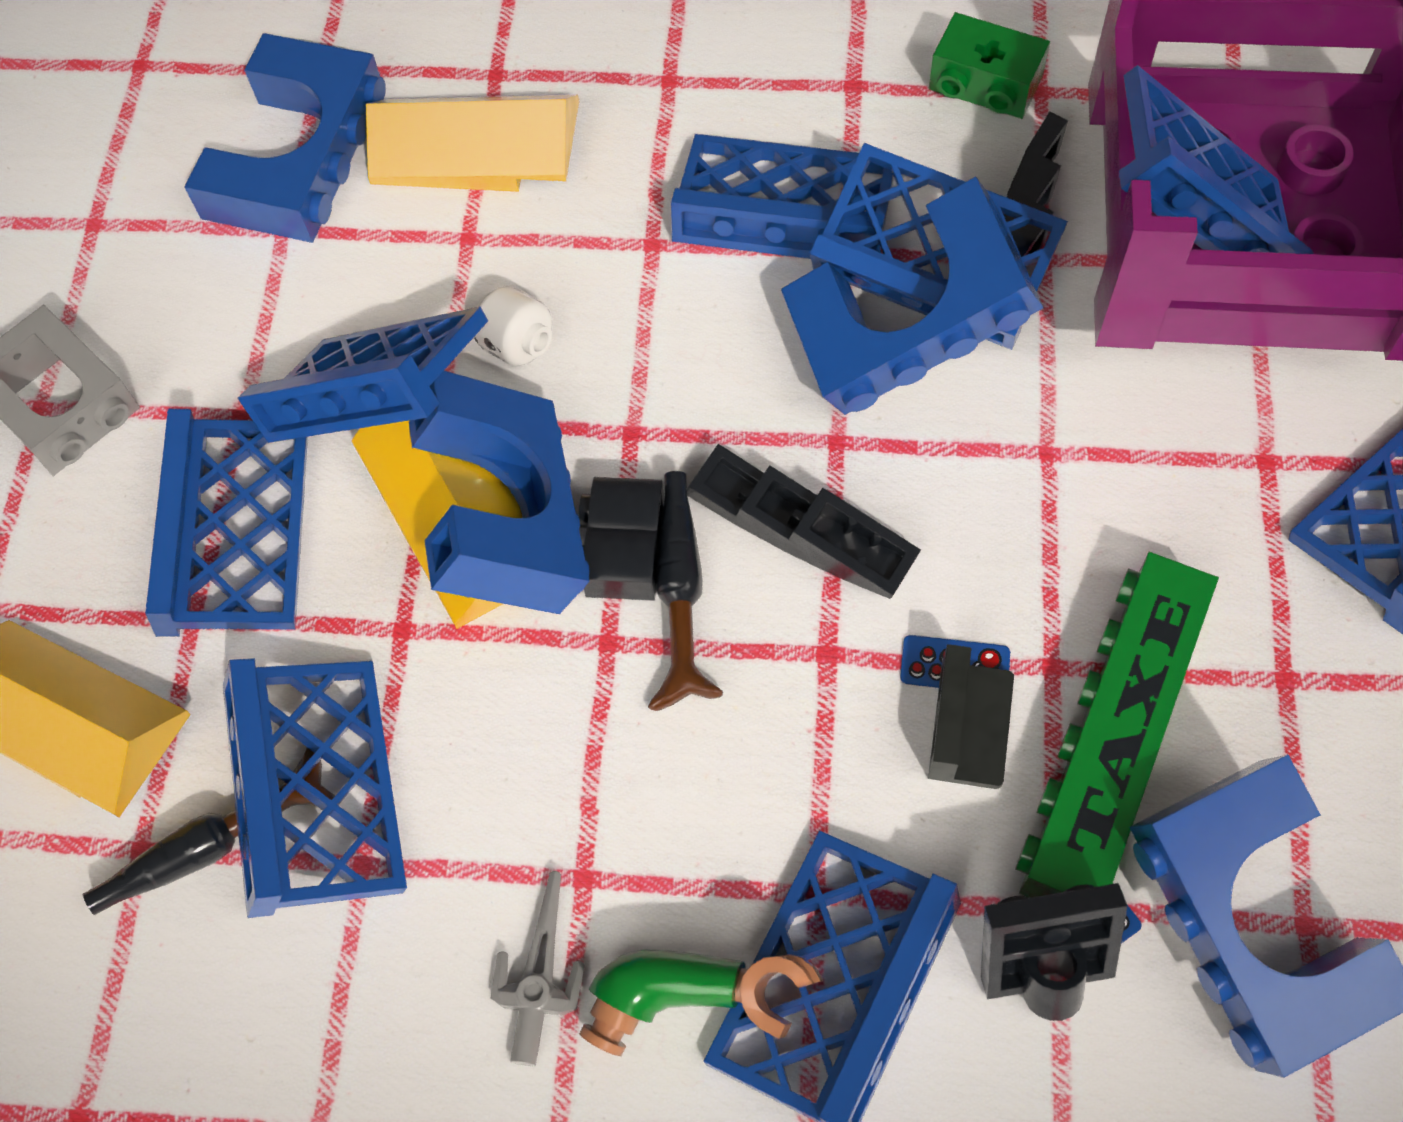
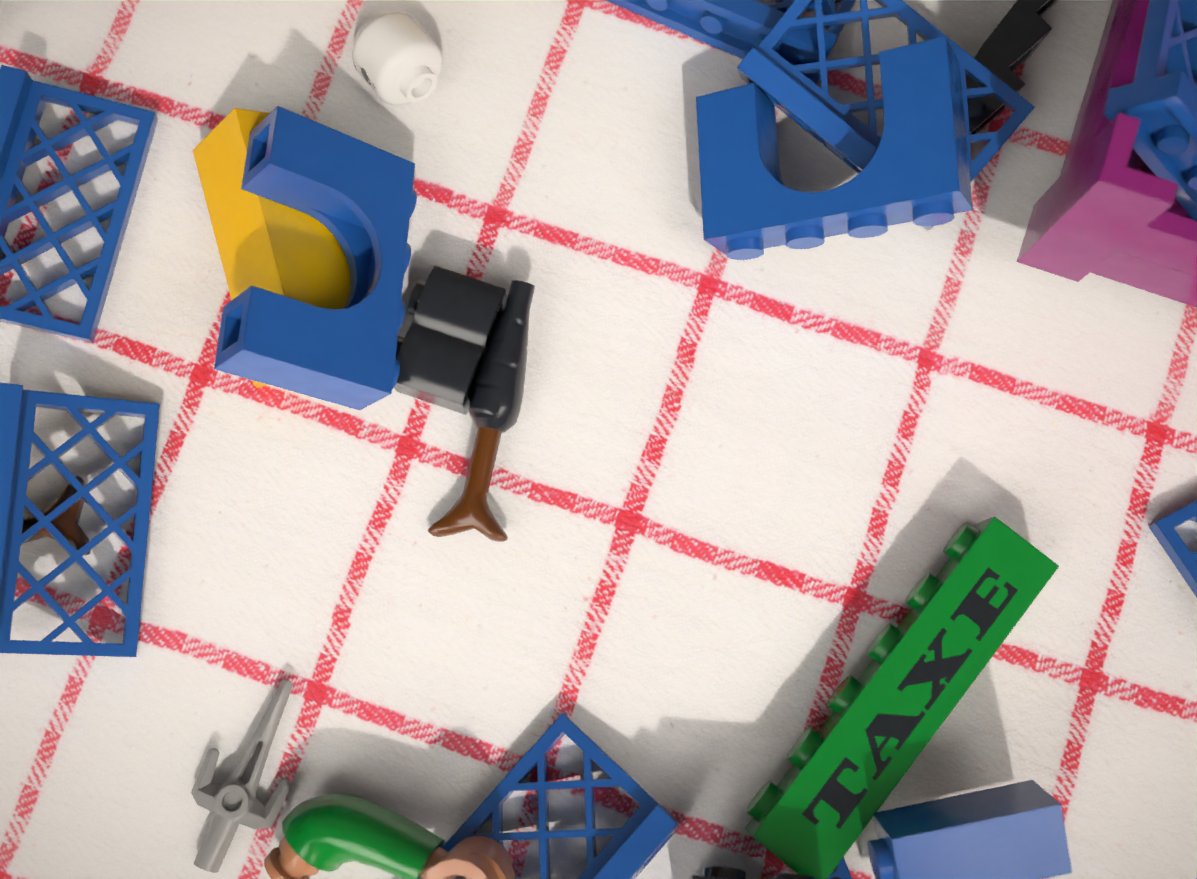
camera: 10 degrees right, 15 degrees up
blue fence [238,307,488,443] -> none
black slope [687,444,921,599] -> none
blue sticker [900,635,1011,688] -> none
pearl dark grey panel [928,644,1014,789] -> none

